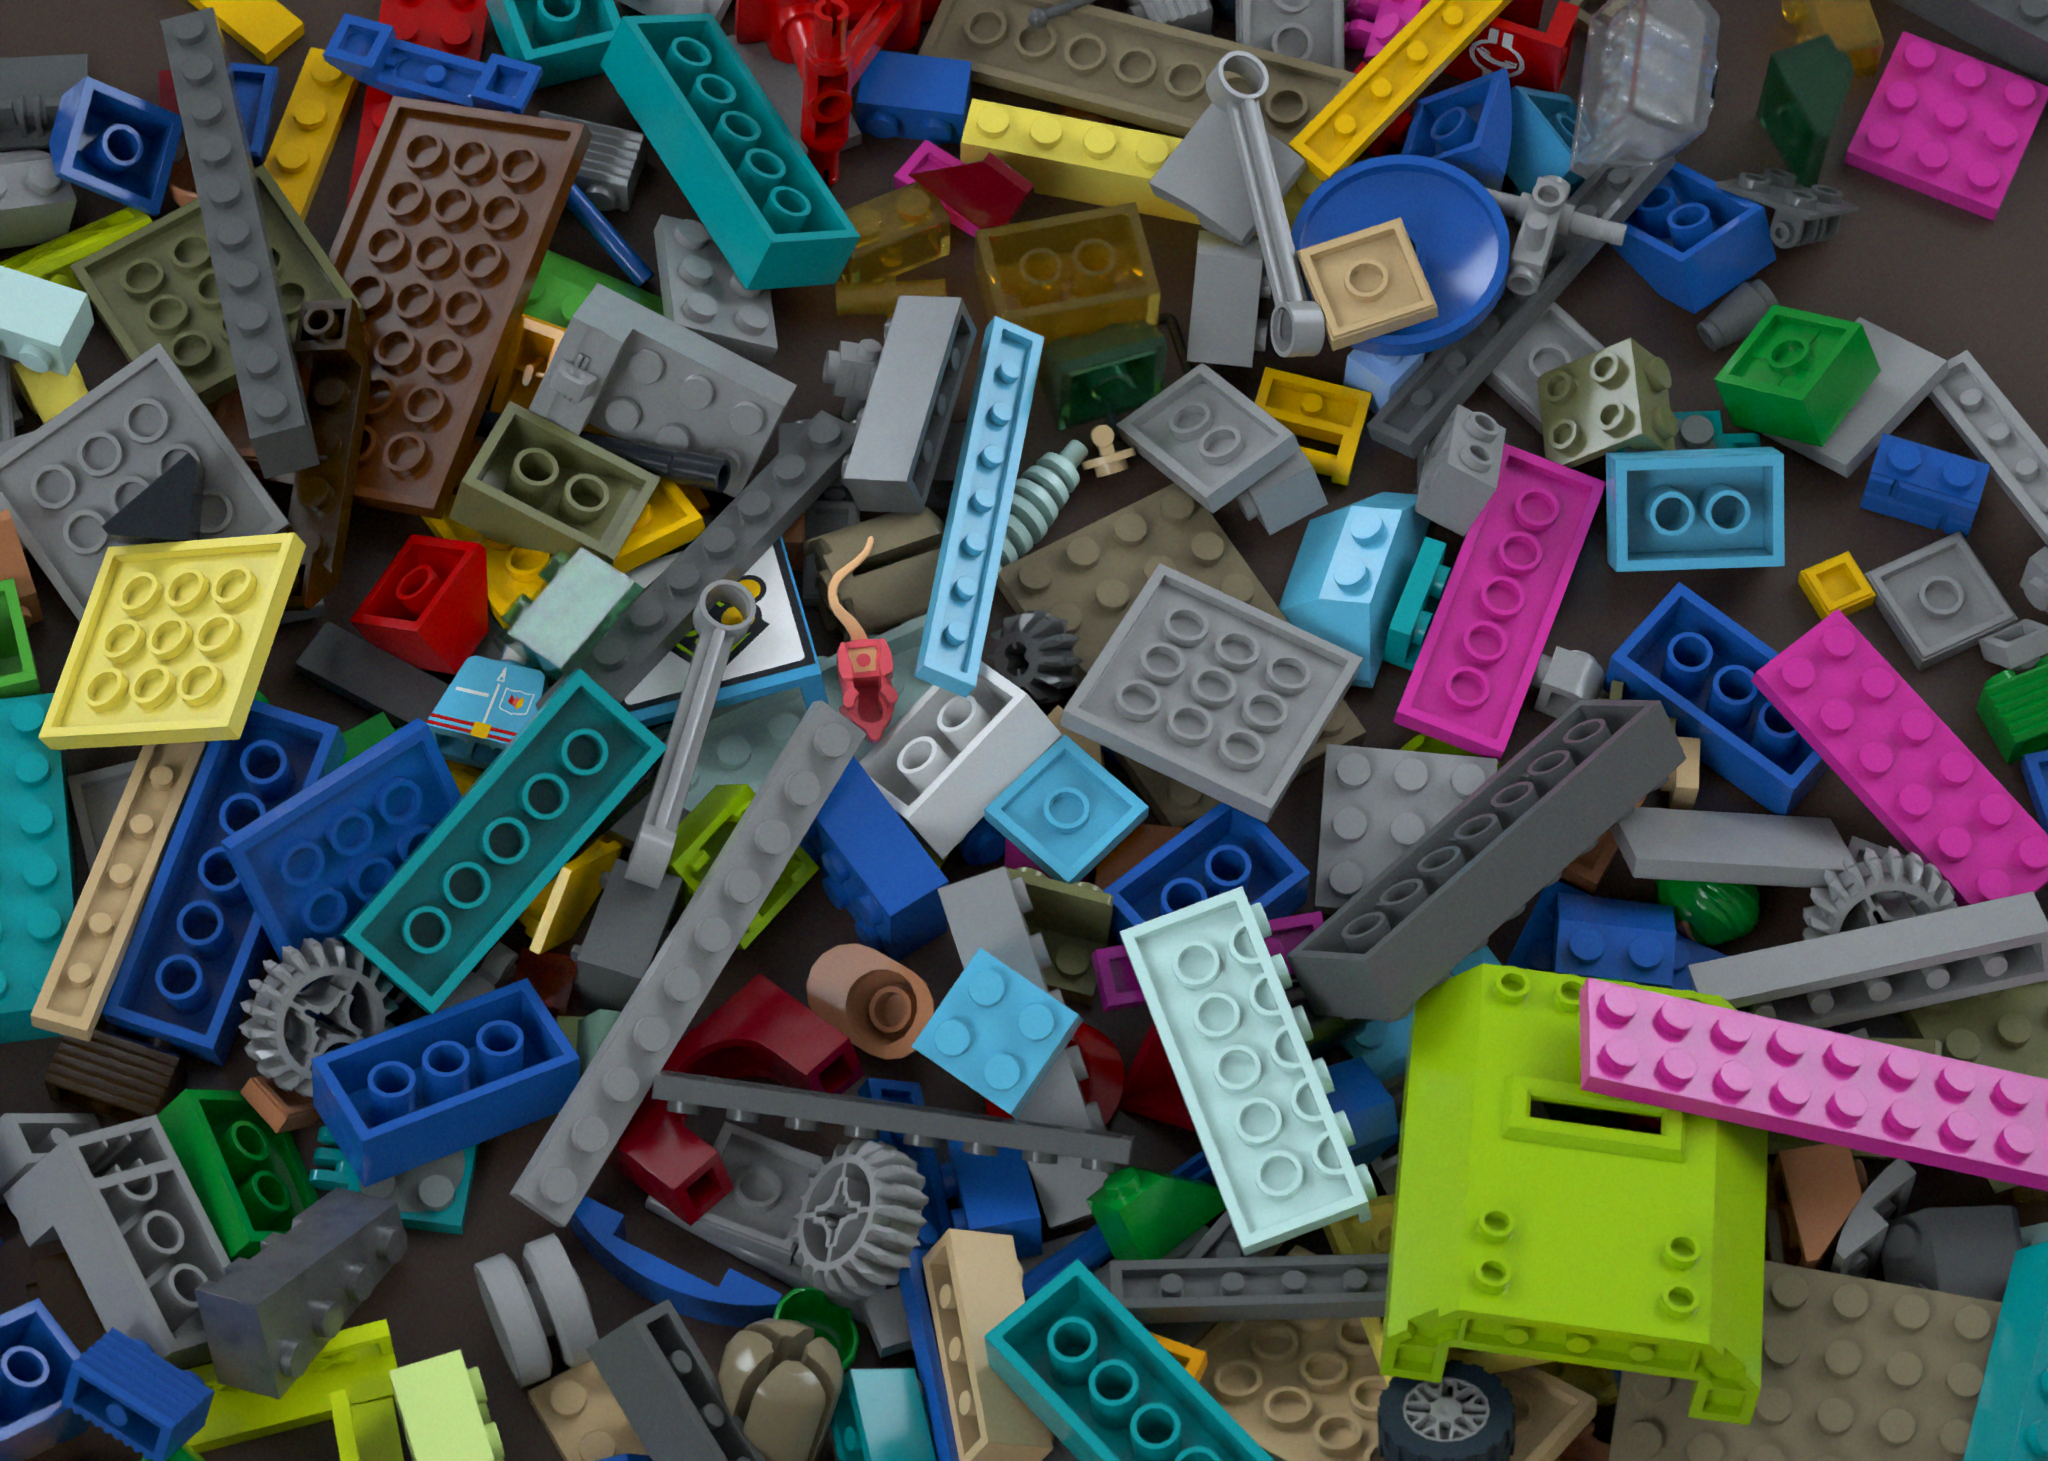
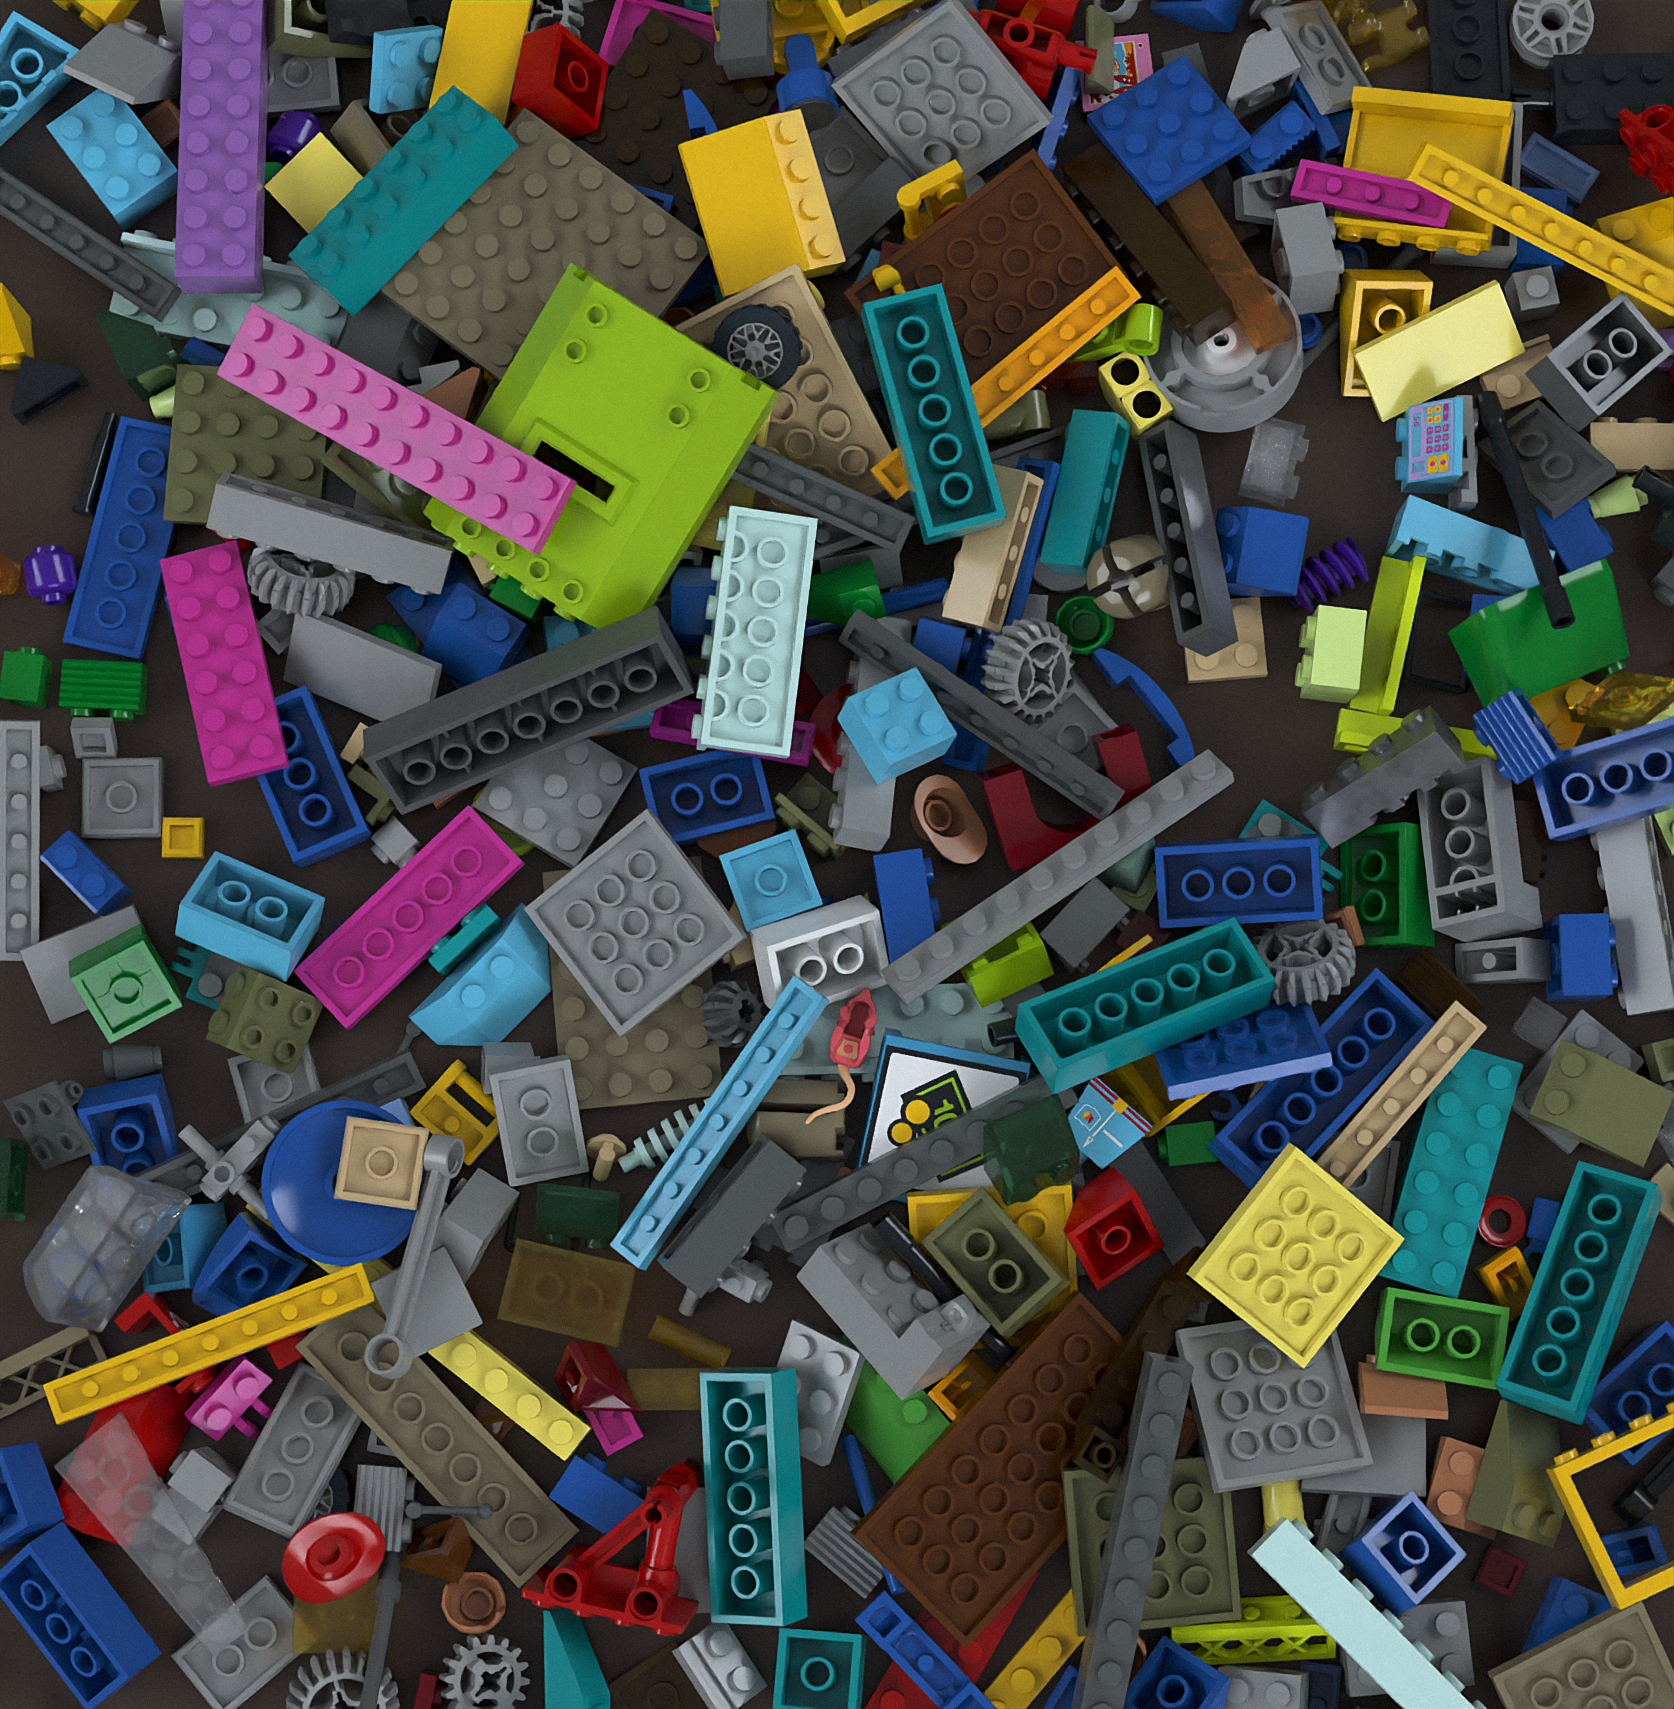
camera: 150 degrees left, 20 degrees up
black slope [101,452,206,544] -> none
light grey wheel [473,1233,599,1389] -> none
light grey piece [624,579,756,890] -> none
light grey brick [1415,404,1506,537] -> none

